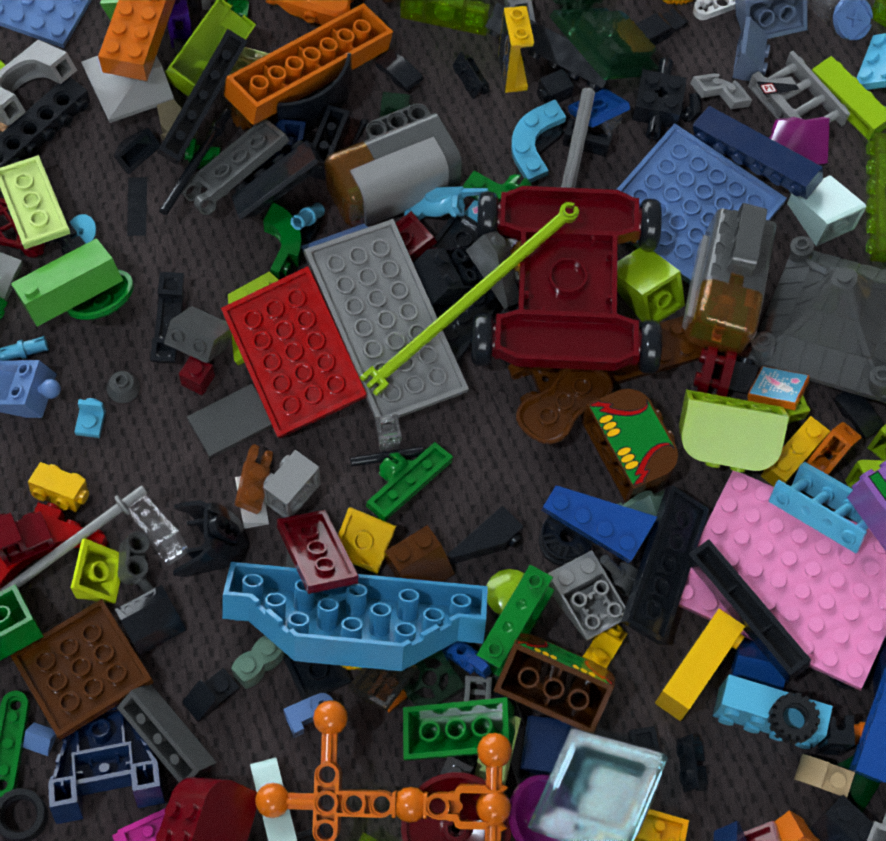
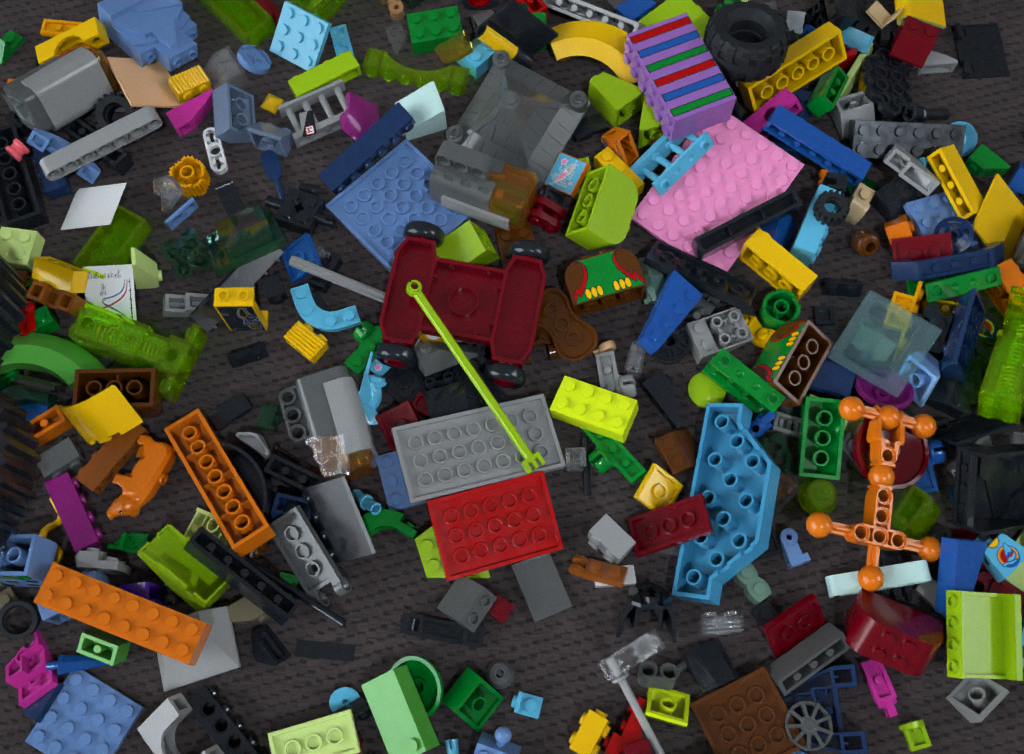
camera: 75 degrees left, 5 degrees up
light grey plate [690,74,752,110] -> none
none -> light grey slope [235,432,272,460]
none -> yellow slope [260,93,284,114]
none -> dark blue piece [261,150,286,200]
none -> yellow brick [284,320,329,364]
none -> clear slope [305,434,350,477]
none -> green slope [442,667,504,732]
none -> neon yellow brick [549,376,639,443]
none -> light nougat piece [593,340,616,355]
none -> light grey plate [595,350,637,398]
none -> clear leg [623,340,646,378]
none -> clear brick [697,611,745,637]
none -> green brick [758,289,801,330]
none -> dark red tile [761,593,826,659]
none -> dark grey wheel [785,701,833,751]
none -> clear neon green cone [798,477,838,515]
none -> reddish brown head [851,229,880,257]

